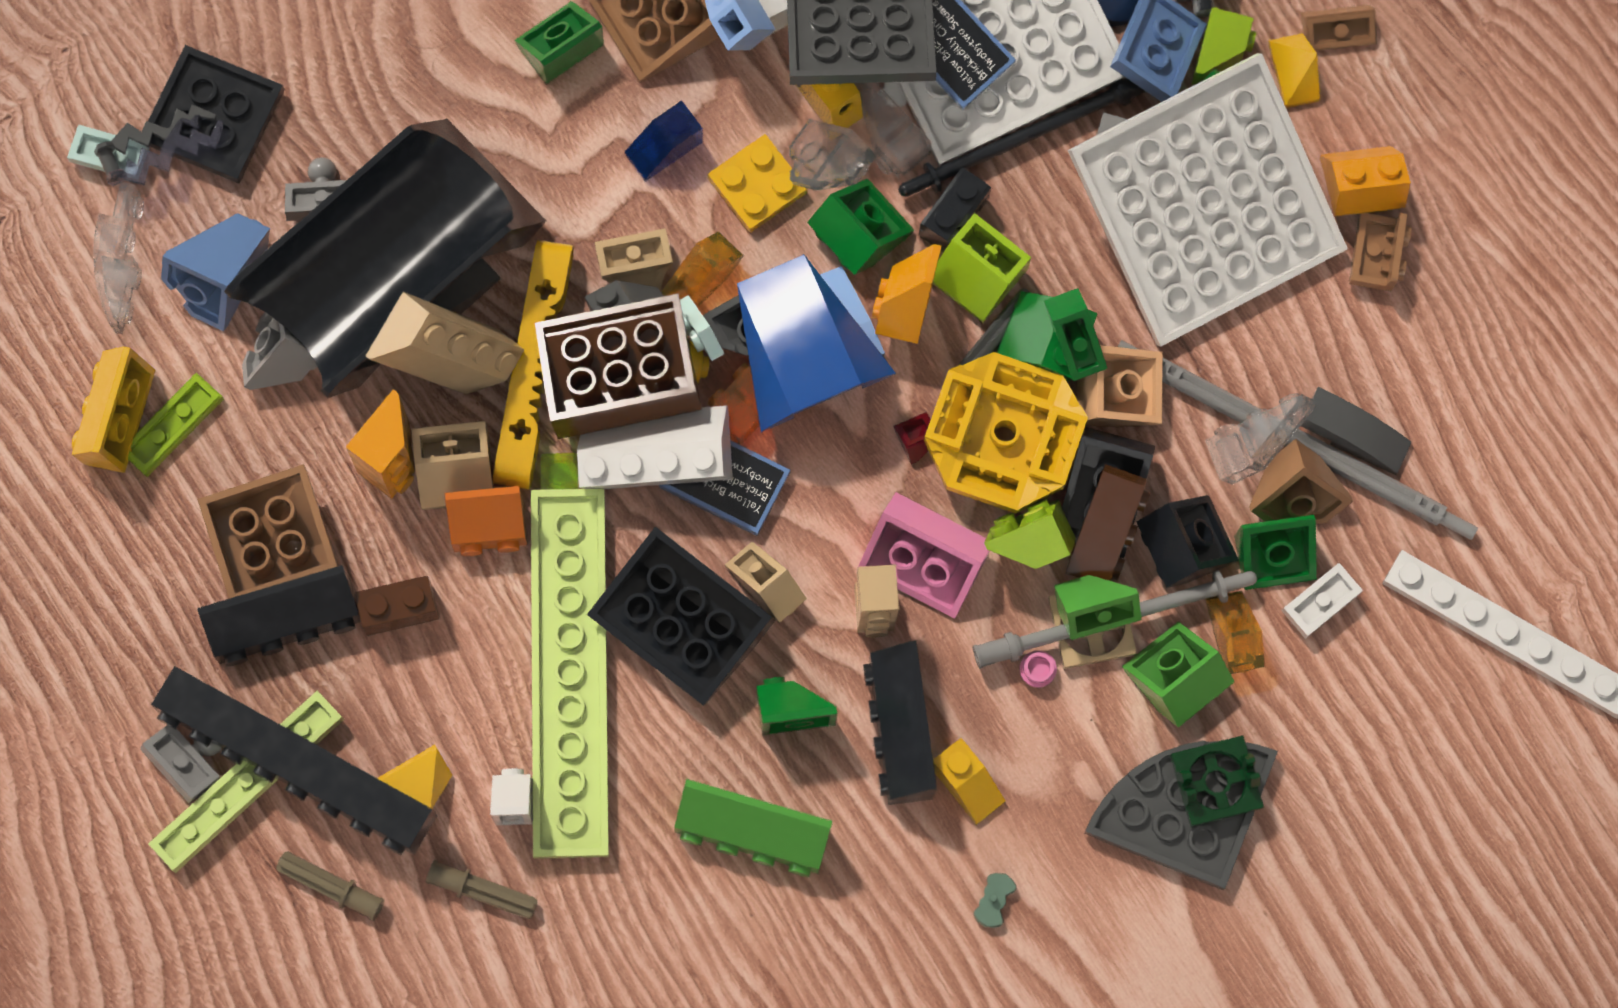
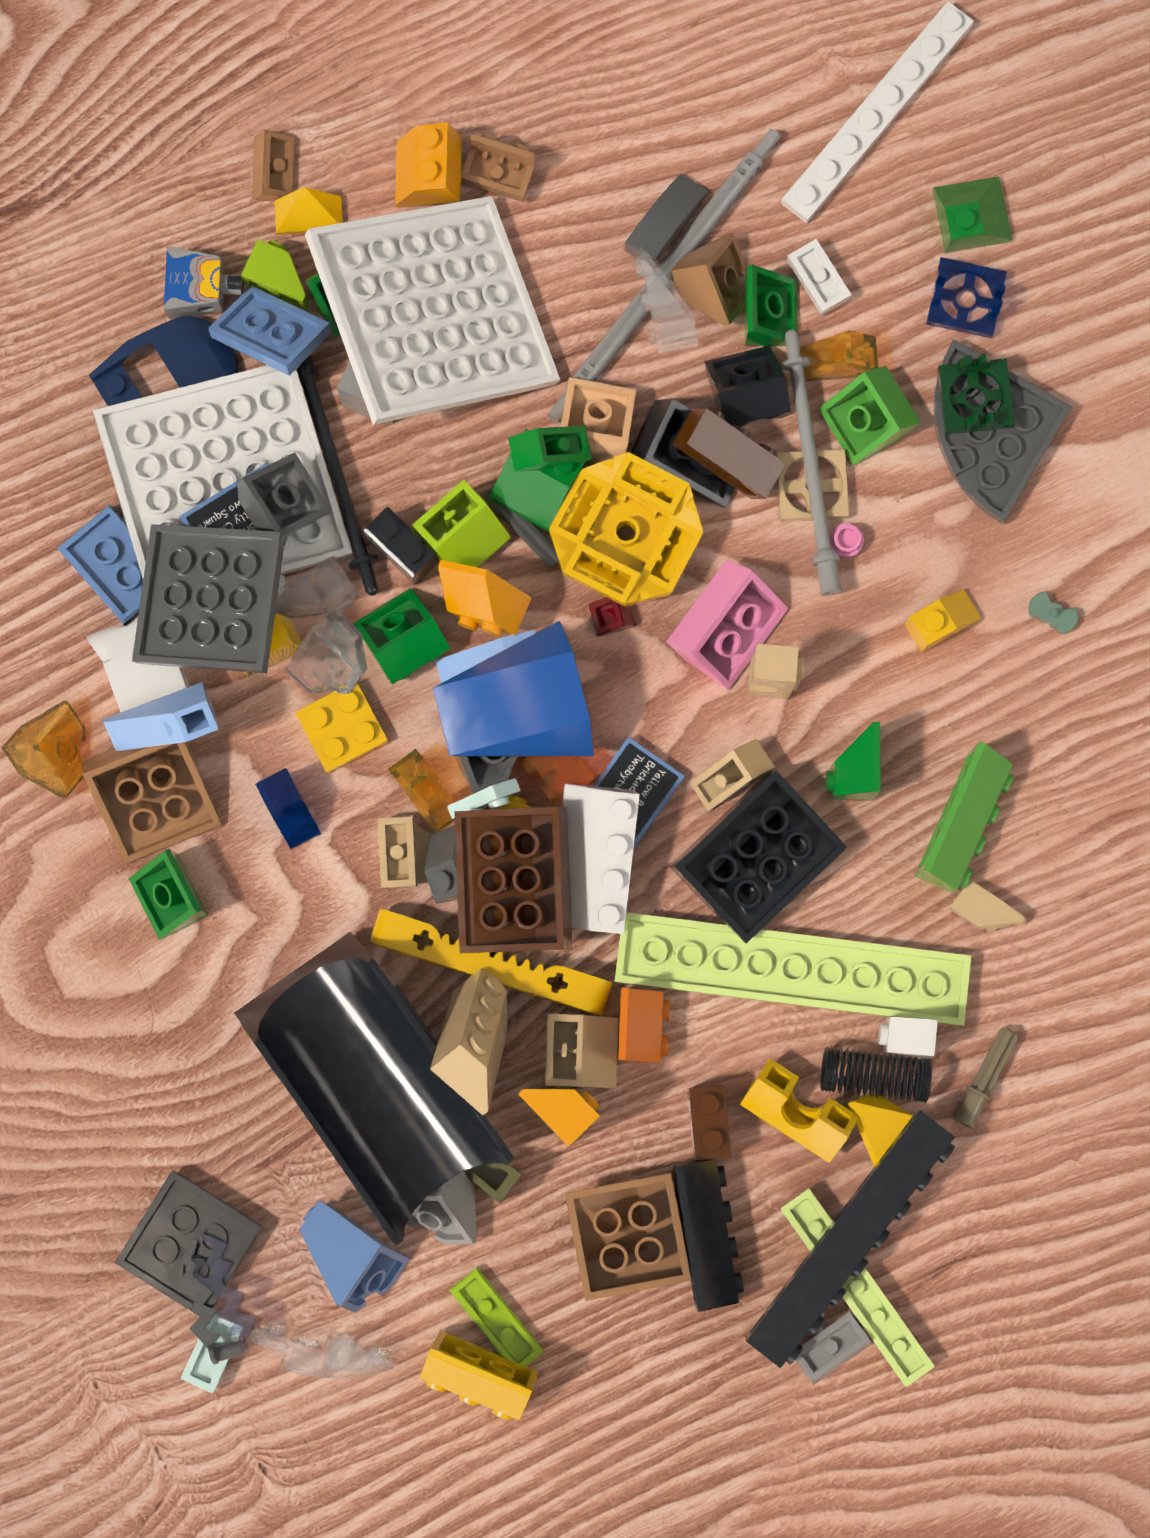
camera: 75 degrees left, 5 degrees up
dark tan axle [276,852,385,921] -> none
light grey plate [285,157,346,221] -> none
clear neon green plate [541,453,578,490] -> none
black slope [863,641,937,805] -> none
lime slope [984,499,1076,569] -> none
bright green slope [1054,575,1142,640] -> none
none -> dark grey slope [237,453,332,538]
none -> olive slope [464,1163,522,1203]
none -> yellow arch [740,1058,859,1163]
none -> black piece [820,1046,932,1104]
none -> clear blue piece [926,257,1007,339]
none -> green slope [933,176,1012,253]
none -> tan slope [950,880,1027,932]

